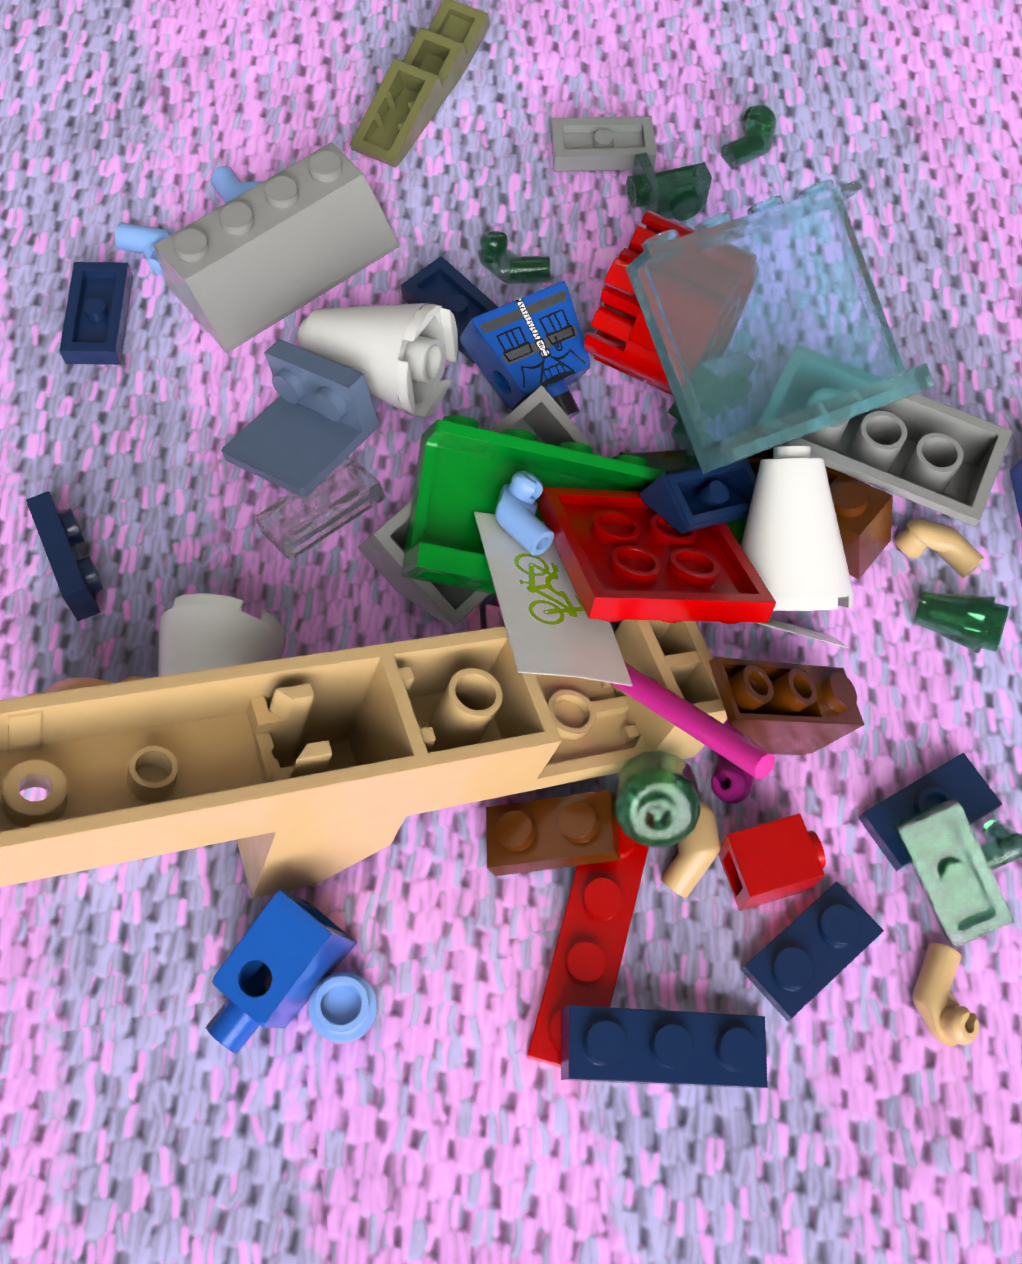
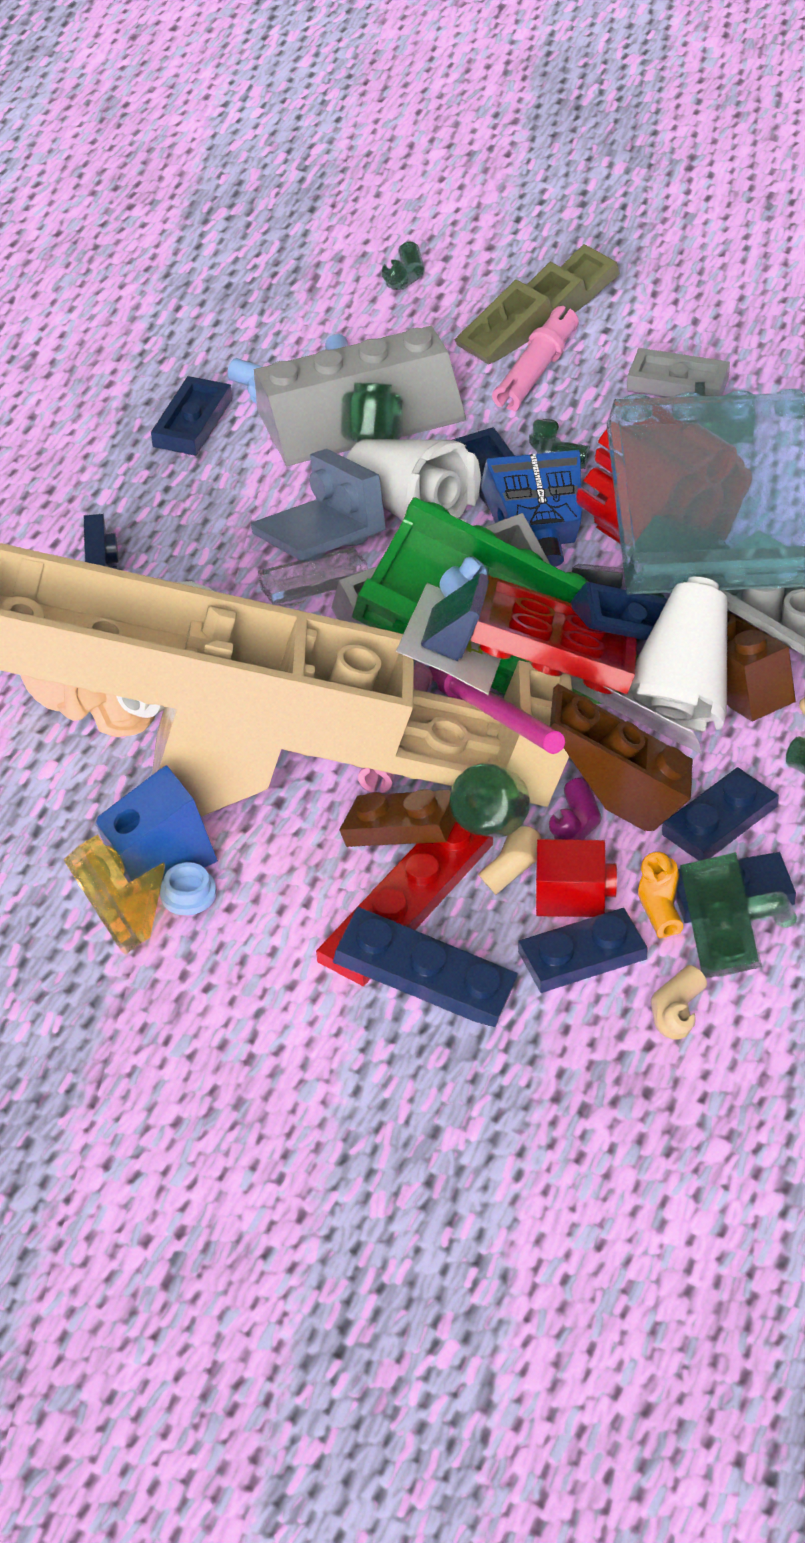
camera: 25 degrees right, 20 degrees down
none -> clear yellow slope [64,834,165,955]
none -> clear green head [340,383,404,443]
none -> clear green arm [381,241,425,290]
none -> dark blue slope [421,573,489,661]
none -> bright pink pin [492,306,579,411]
none -> black tile [572,563,628,589]
none -> light orange arm [638,851,683,938]
none -> dark blue plate [662,767,779,864]

